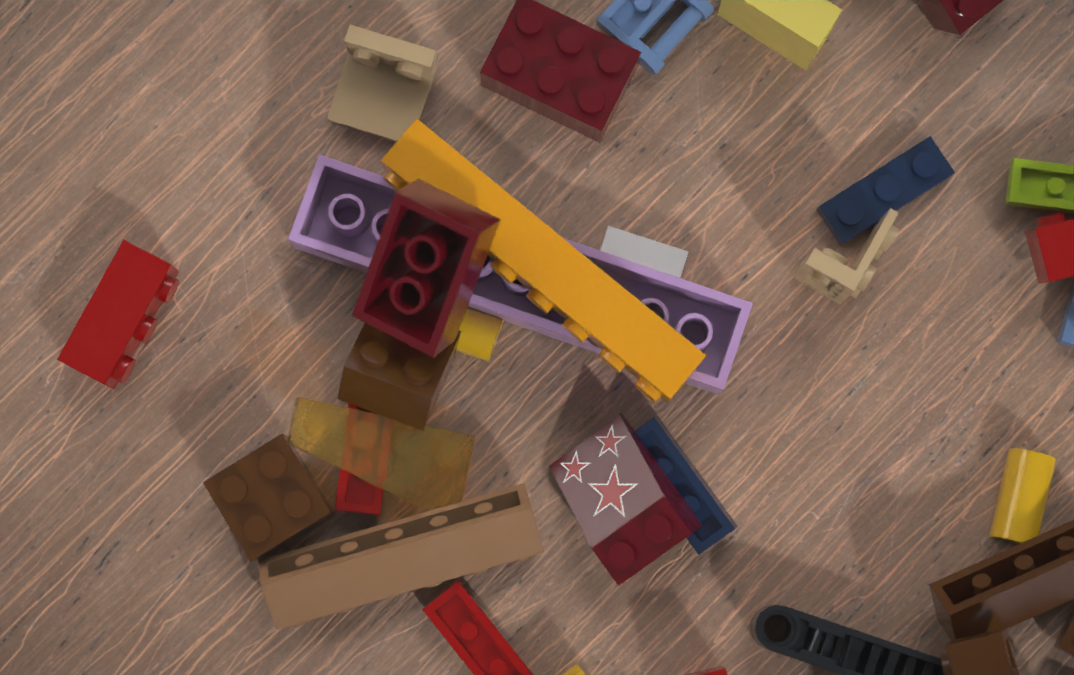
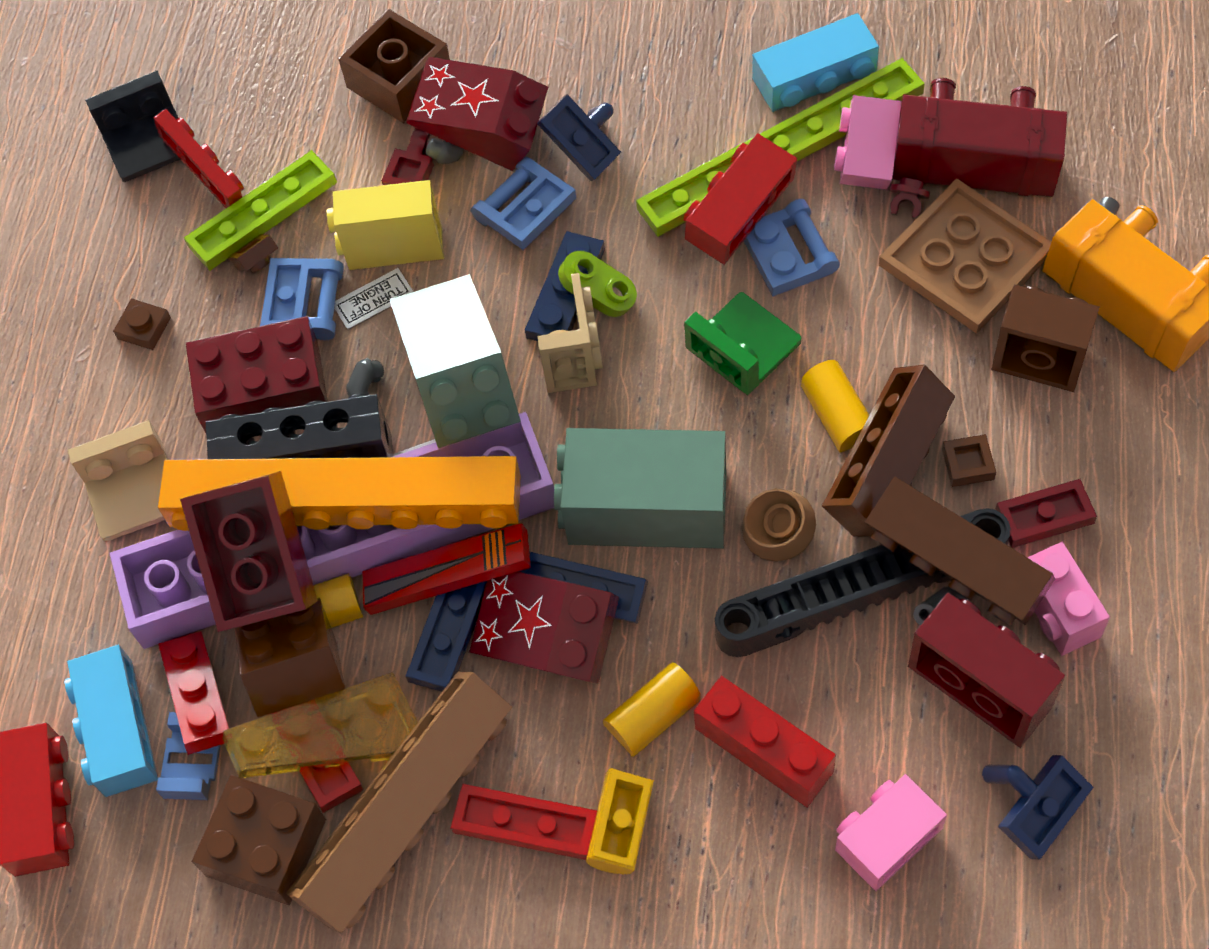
camera: 30 degrees left, 20 degrees down
none -> medium azure brick [64,644,158,797]
none -> medium blue piece [156,712,221,800]
none -> red plate [158,631,233,755]
none -> black brick [206,394,394,460]
none -> white sticker [334,268,414,329]
none -> dark grey arm [346,358,384,397]
none -> red tile [362,523,531,615]
none -> brick [390,274,521,448]
none -> dark blue plate [406,581,487,692]
none -> medium blue plate [470,157,576,250]
none -> dark blue plate [536,94,621,181]
none -> sand green brick [554,428,727,549]
none -> lime plate [558,251,637,317]
none -> yellow brick [603,662,701,757]
none -> green bracket [684,292,802,396]
none -> medium nougat hat [741,488,817,562]

